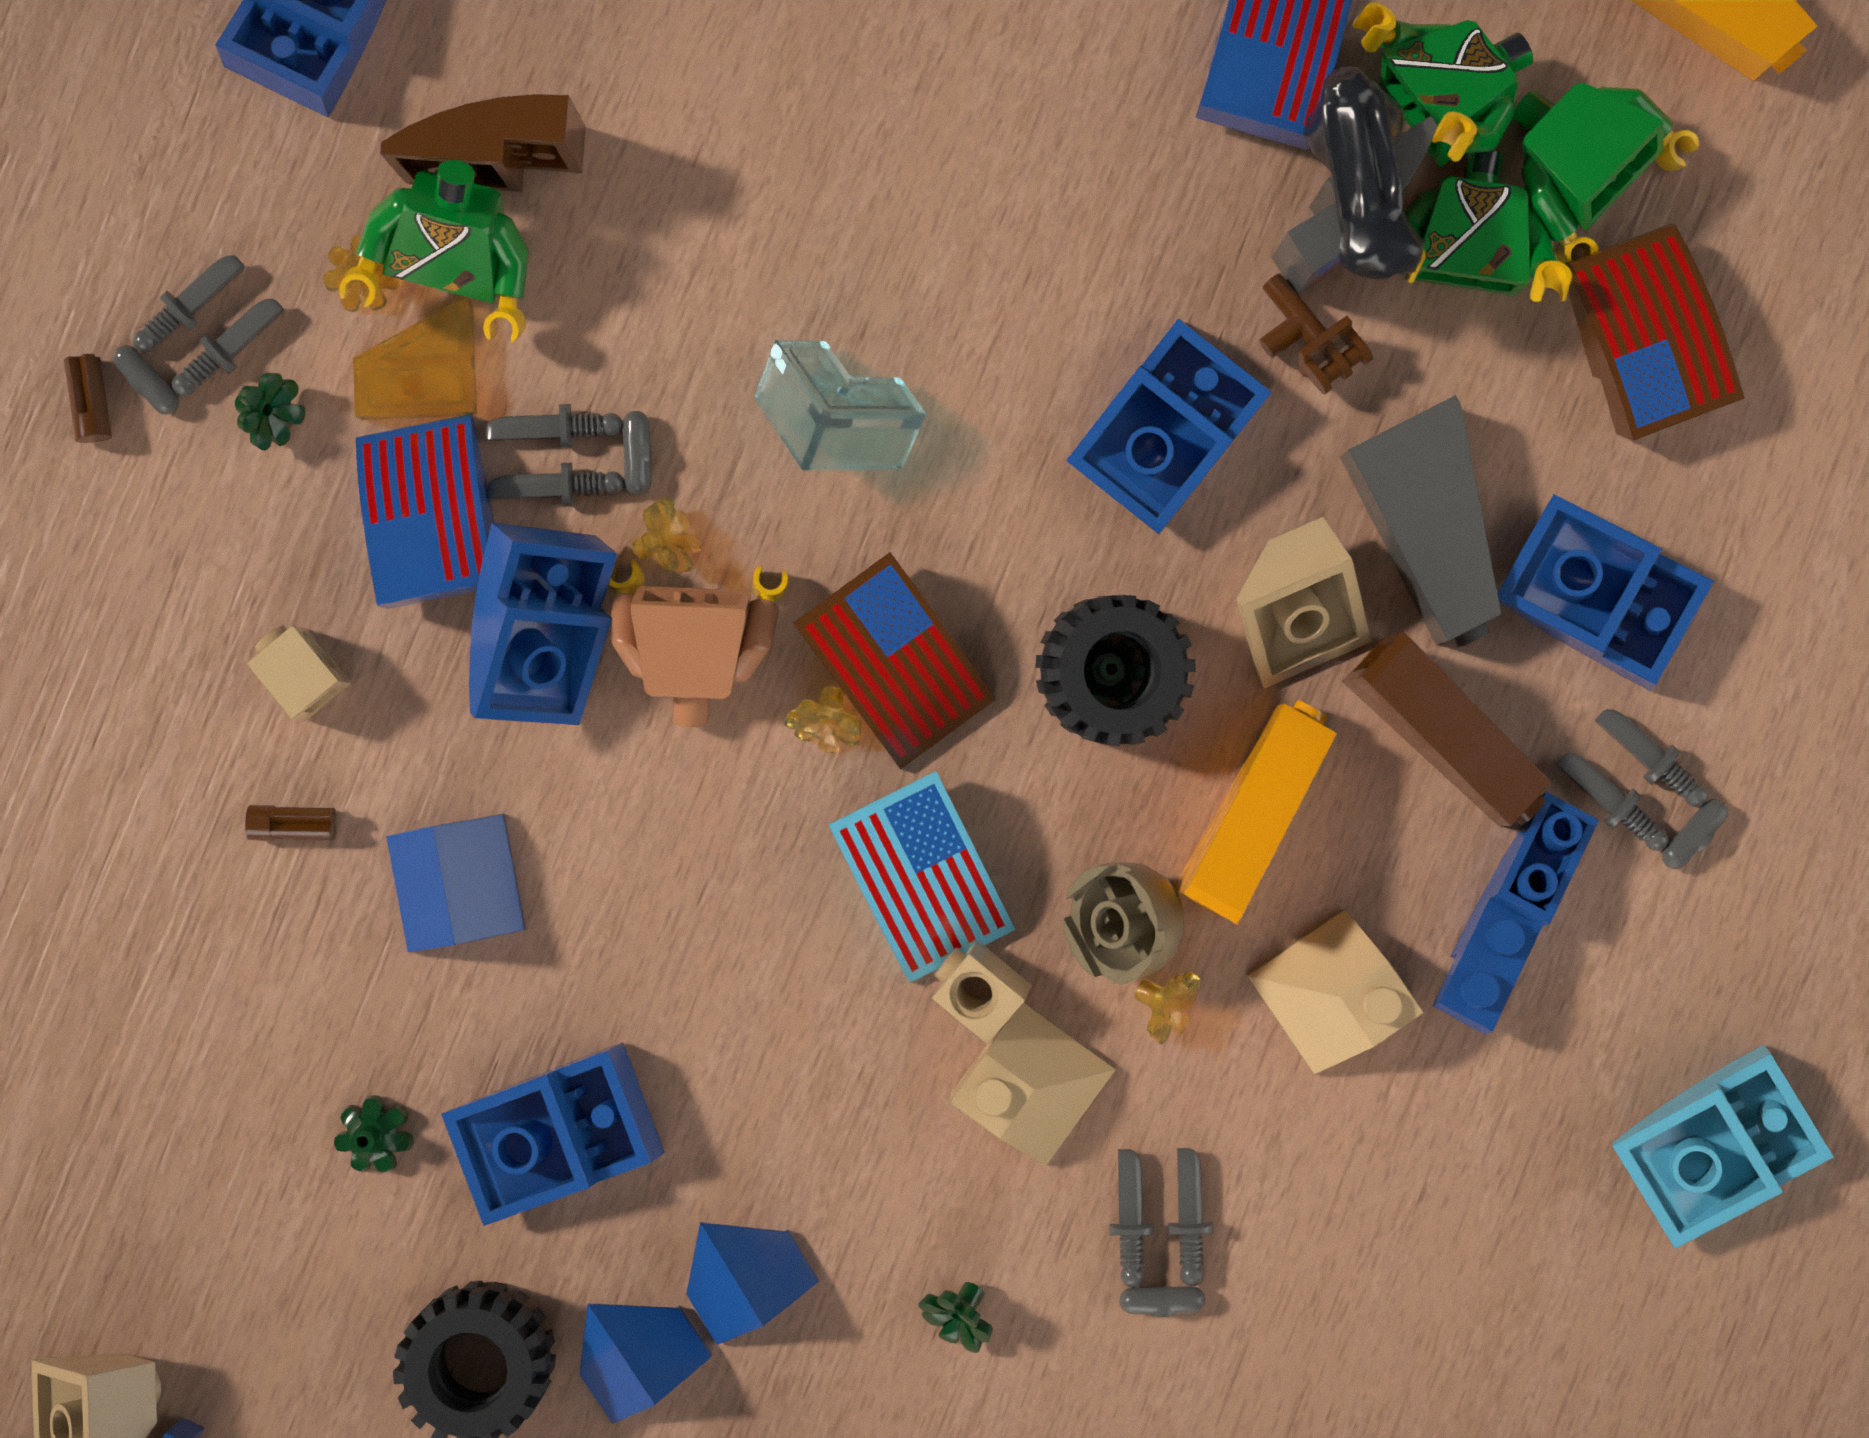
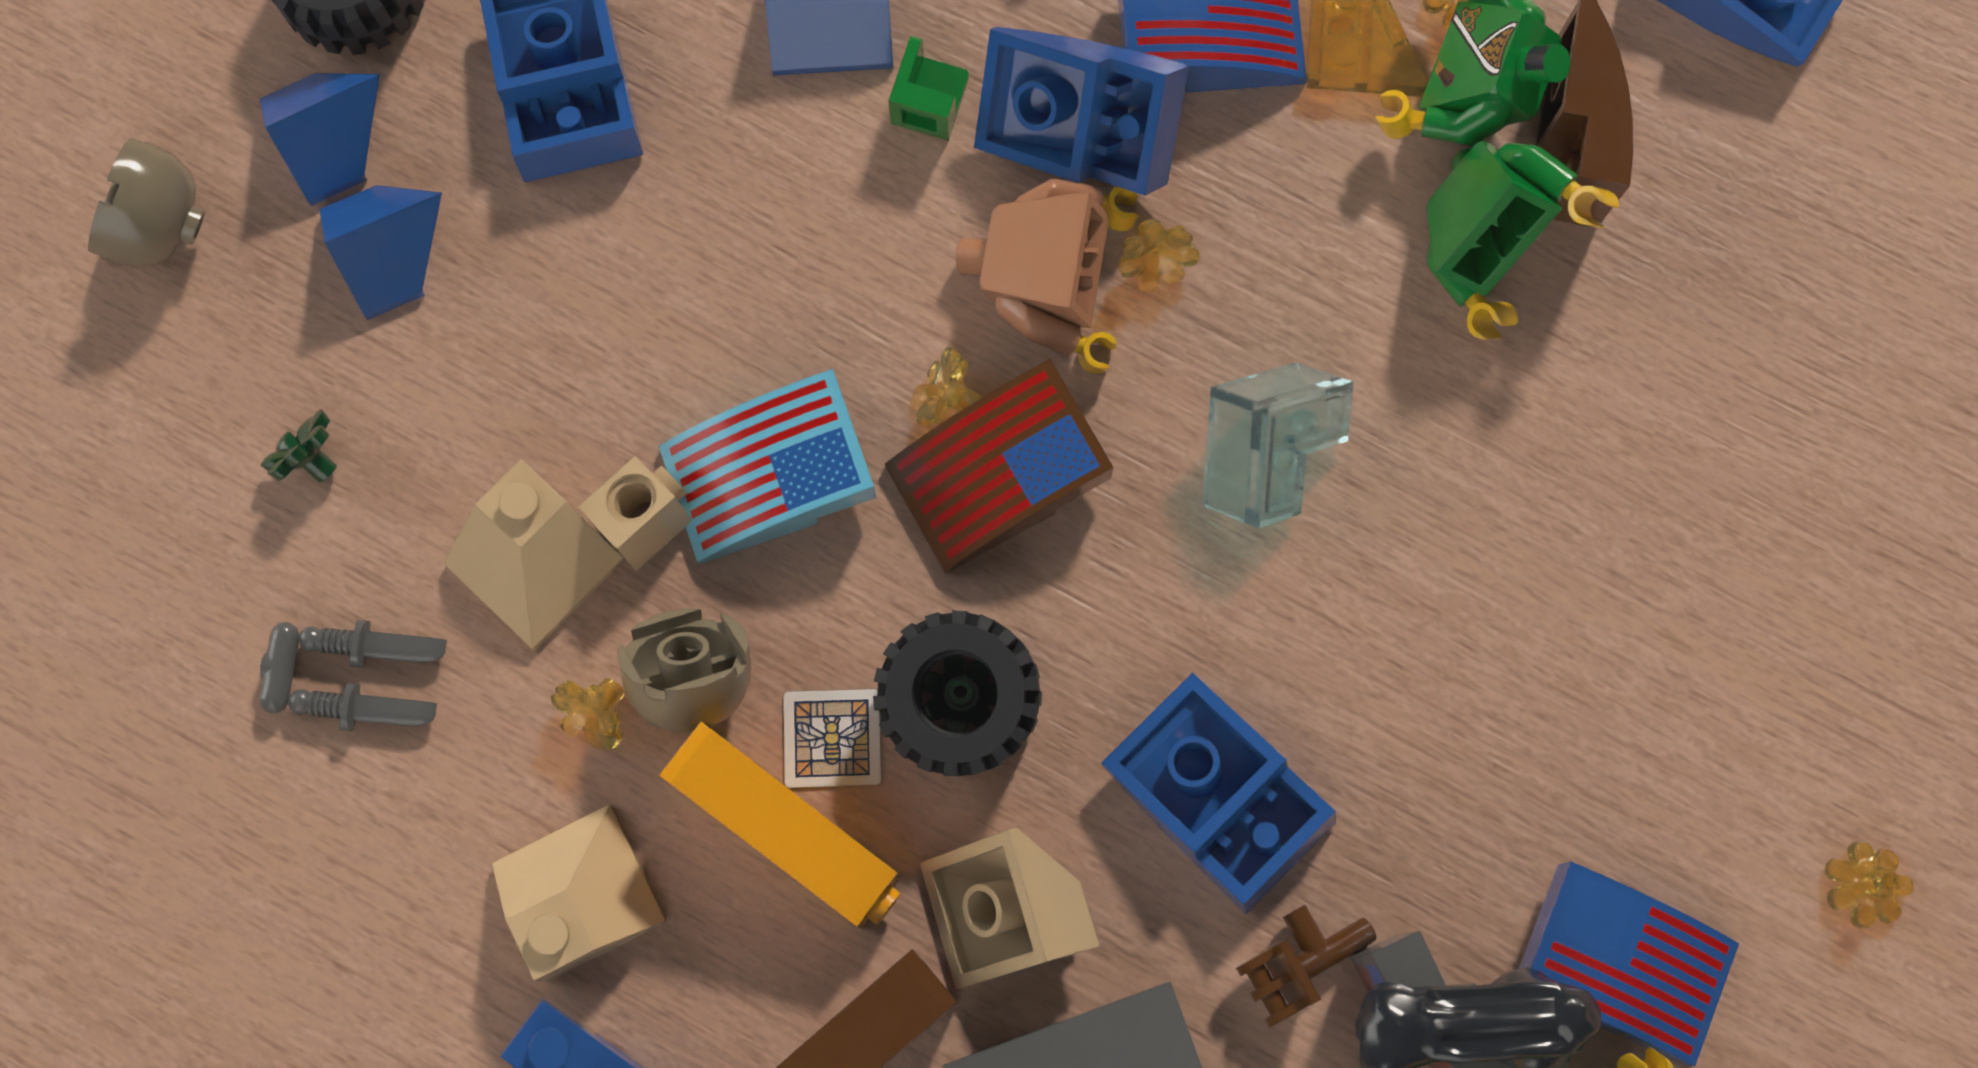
camera: 95 degrees right, 10 degrees down
dark grey piece [486,404,652,507] -> none
none -> sticker [783,689,881,788]
none -> green panel [888,36,969,141]
none -> green torso [1426,141,1620,340]

